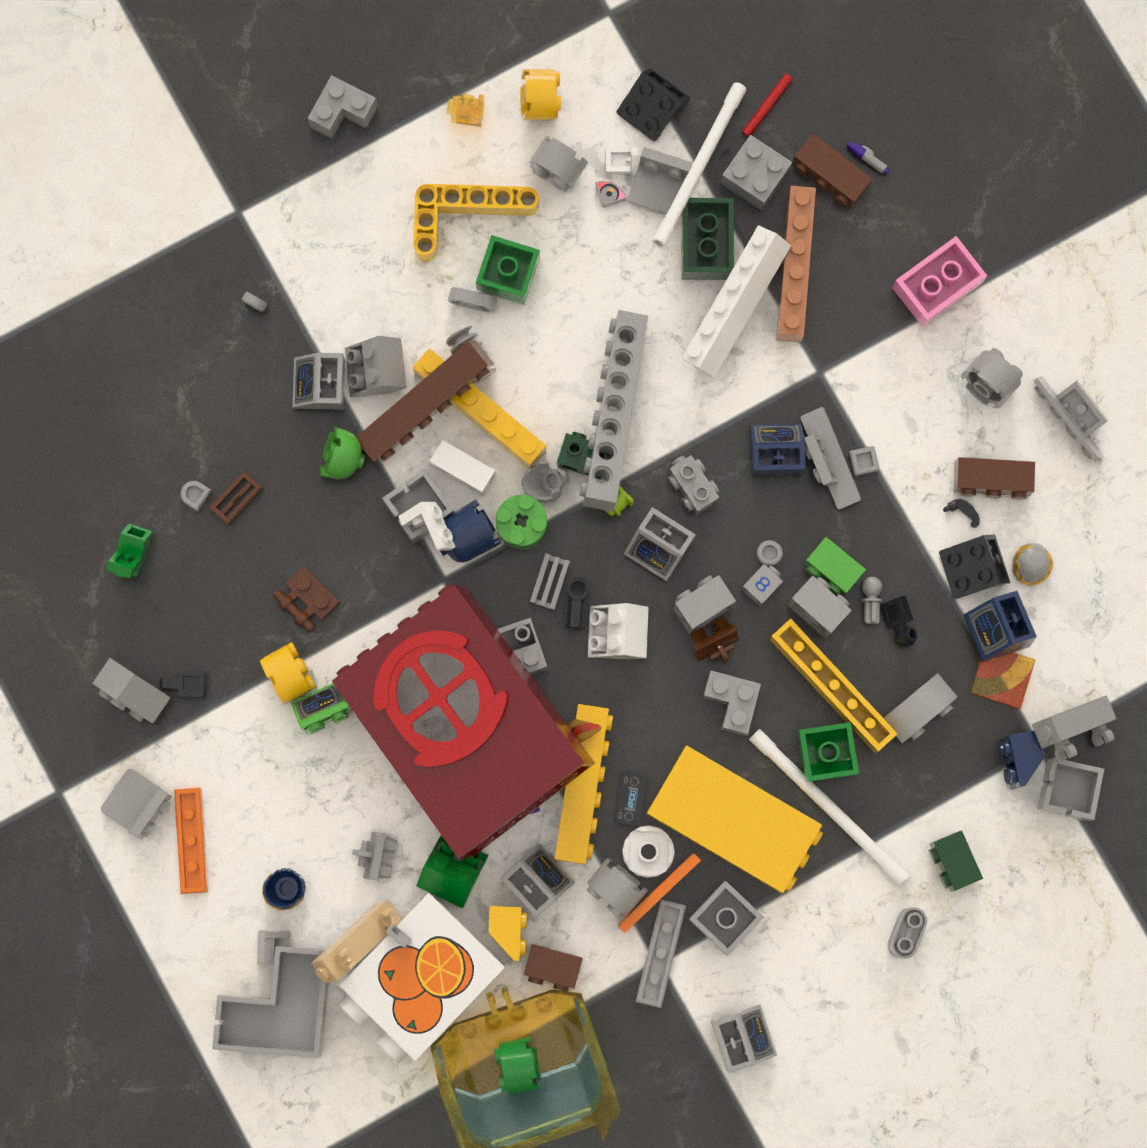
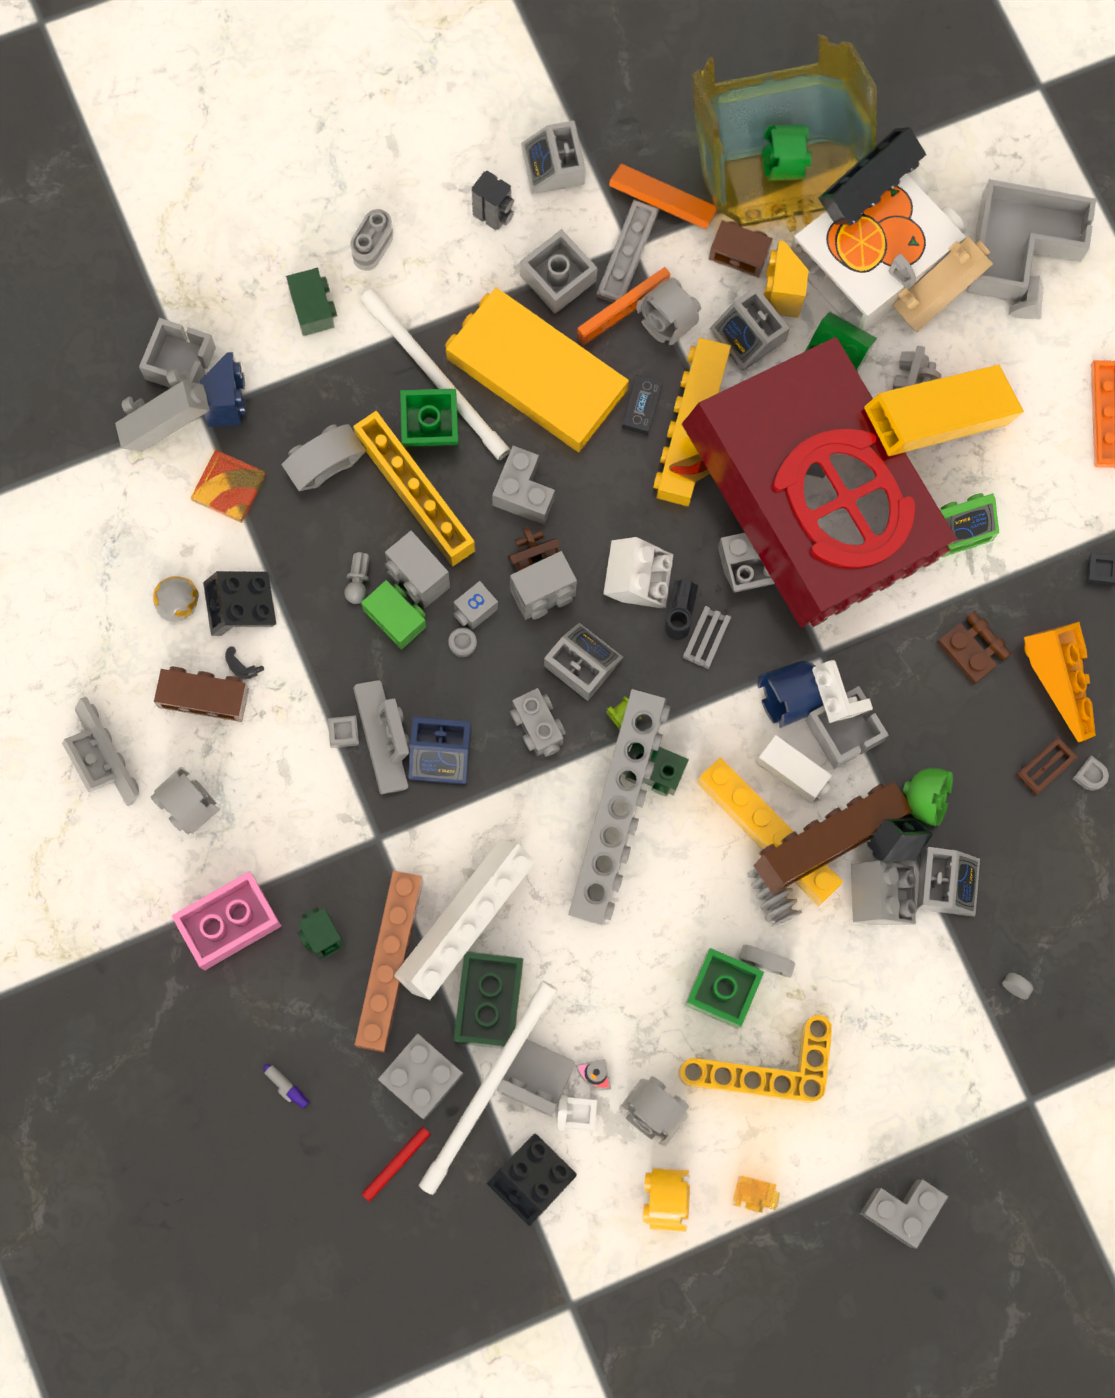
camera: 175 degrees left, 5 degrees down
yellow brick [260,642,317,704] -> none
dark blue hair [262,868,306,911] -> none
bright green brick [495,495,547,550] -> none
light grey hair [521,460,569,502] -> none
white tile [622,826,675,878] -> none
reddish brown brick [792,133,872,208] -> none
black plate [880,596,917,647] -> none
dark blue slope [963,591,1037,662] -> none
none -> dark green brick [297,907,346,960]
none -> black brick [472,170,514,230]
none -> orange tile [609,164,718,230]
none -> black brick [818,127,927,226]
none -> yellow brick [864,364,1024,456]
none -> black brick [867,818,933,863]
none -> light orange wedge [1024,622,1096,742]

